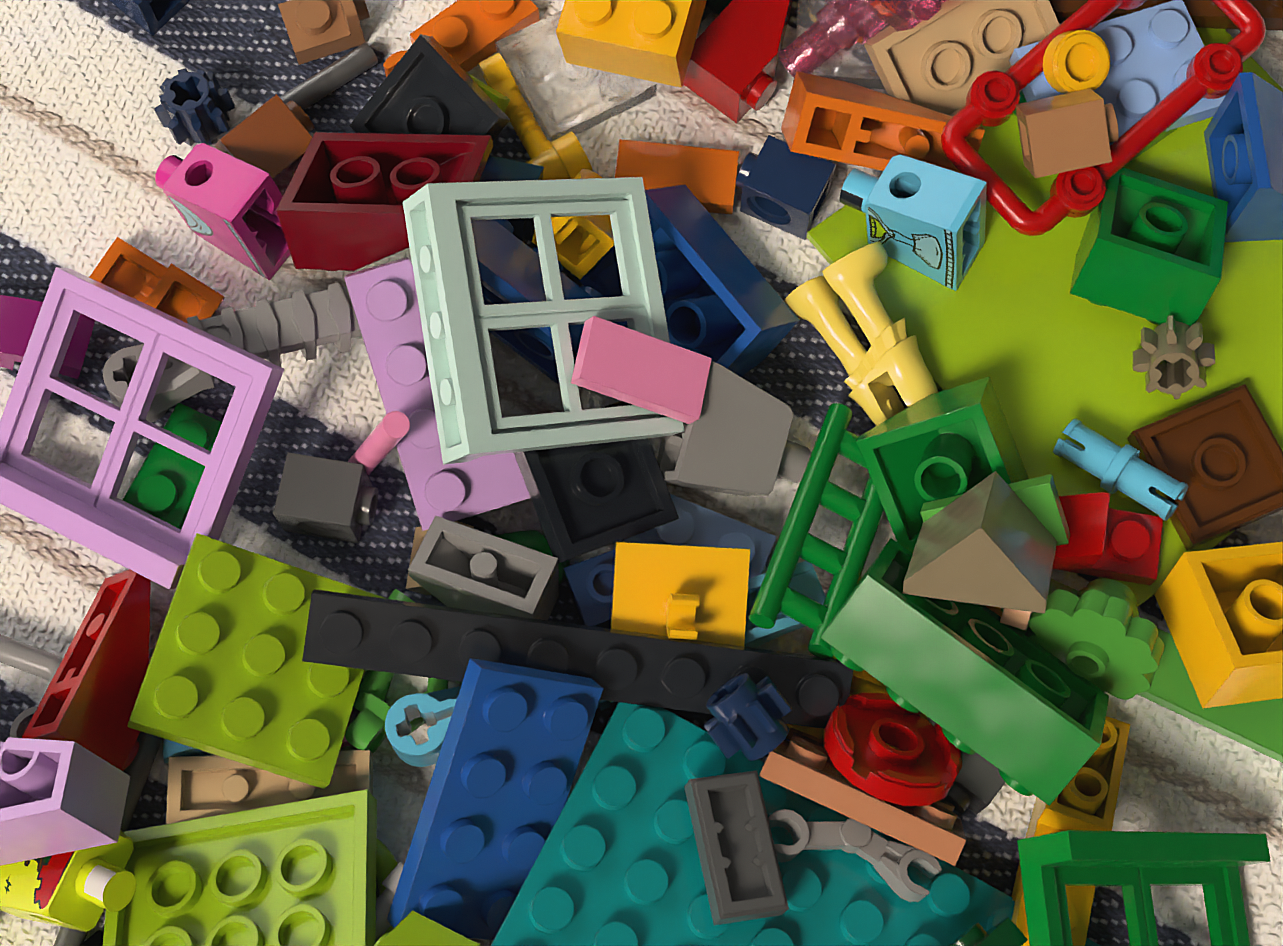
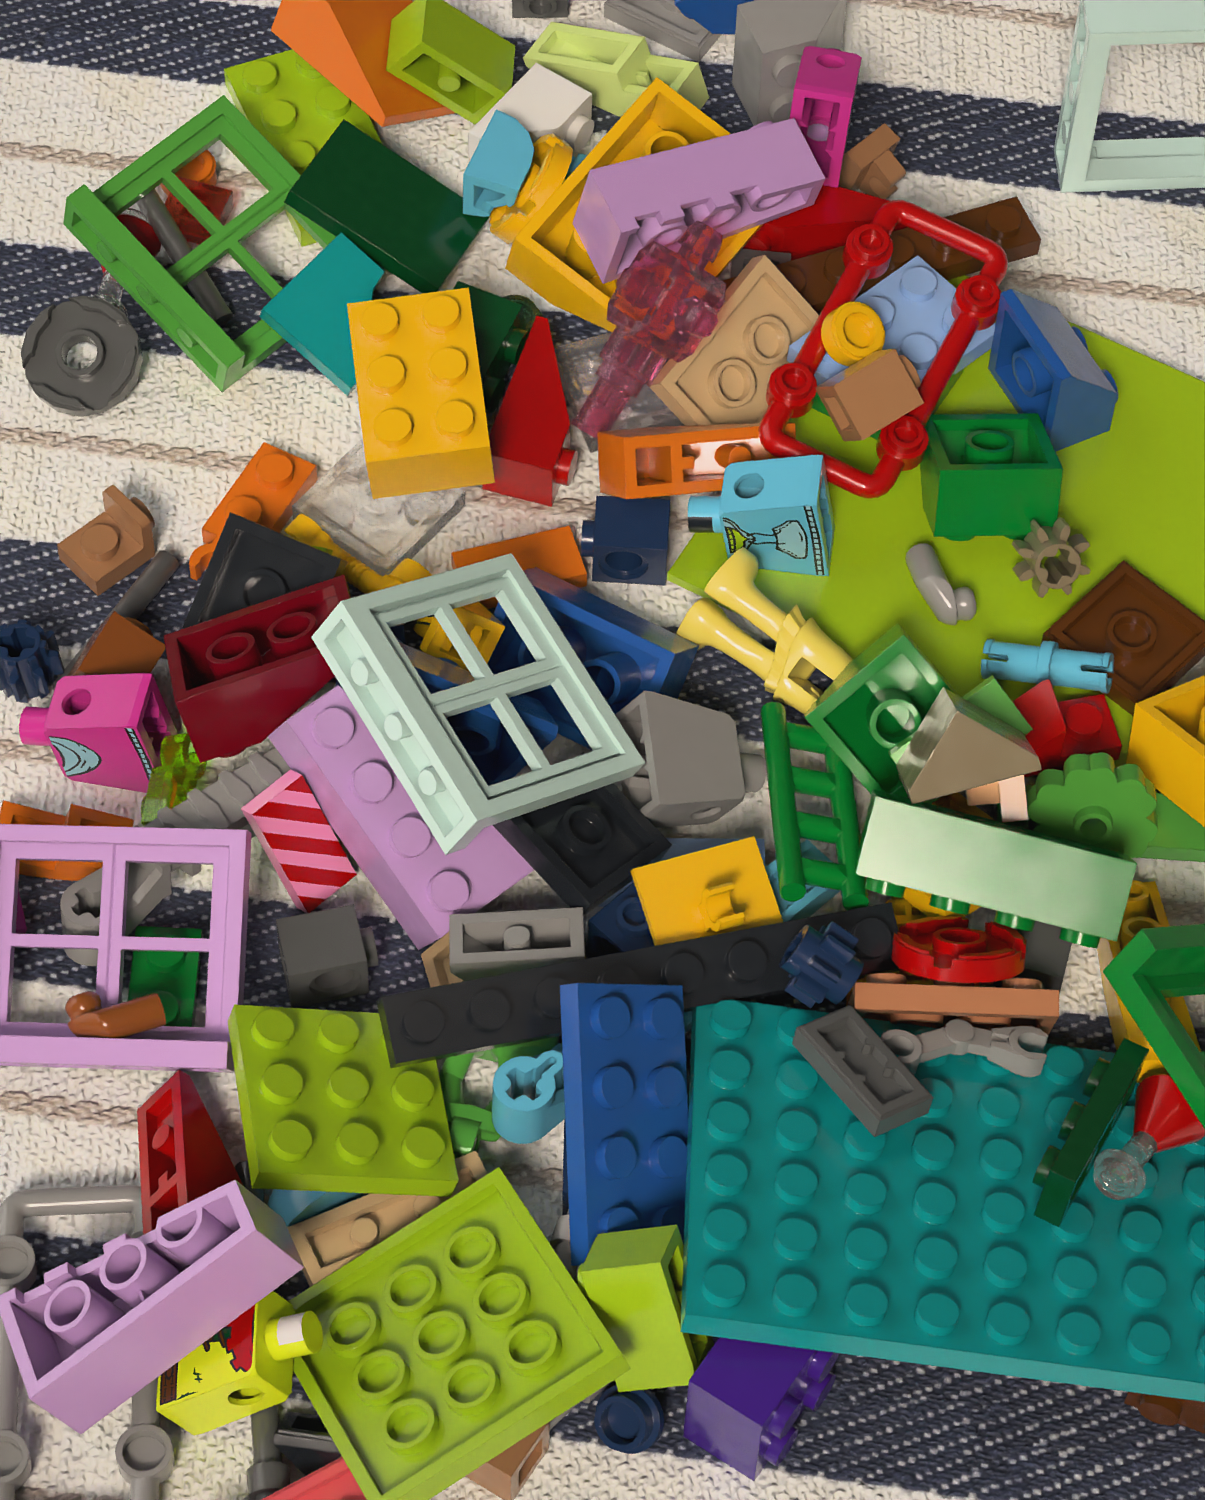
camera: 25 degrees left, 15 degrees down
bright pink bar [348,411,410,475] -> none
bright pink tile [571,316,712,424] -> none
none -> dark orange arm [65,991,166,1038]
none -> clear neon green plate [141,733,207,826]
none -> tile [241,769,357,913]
none -> light grey arm [905,544,976,625]

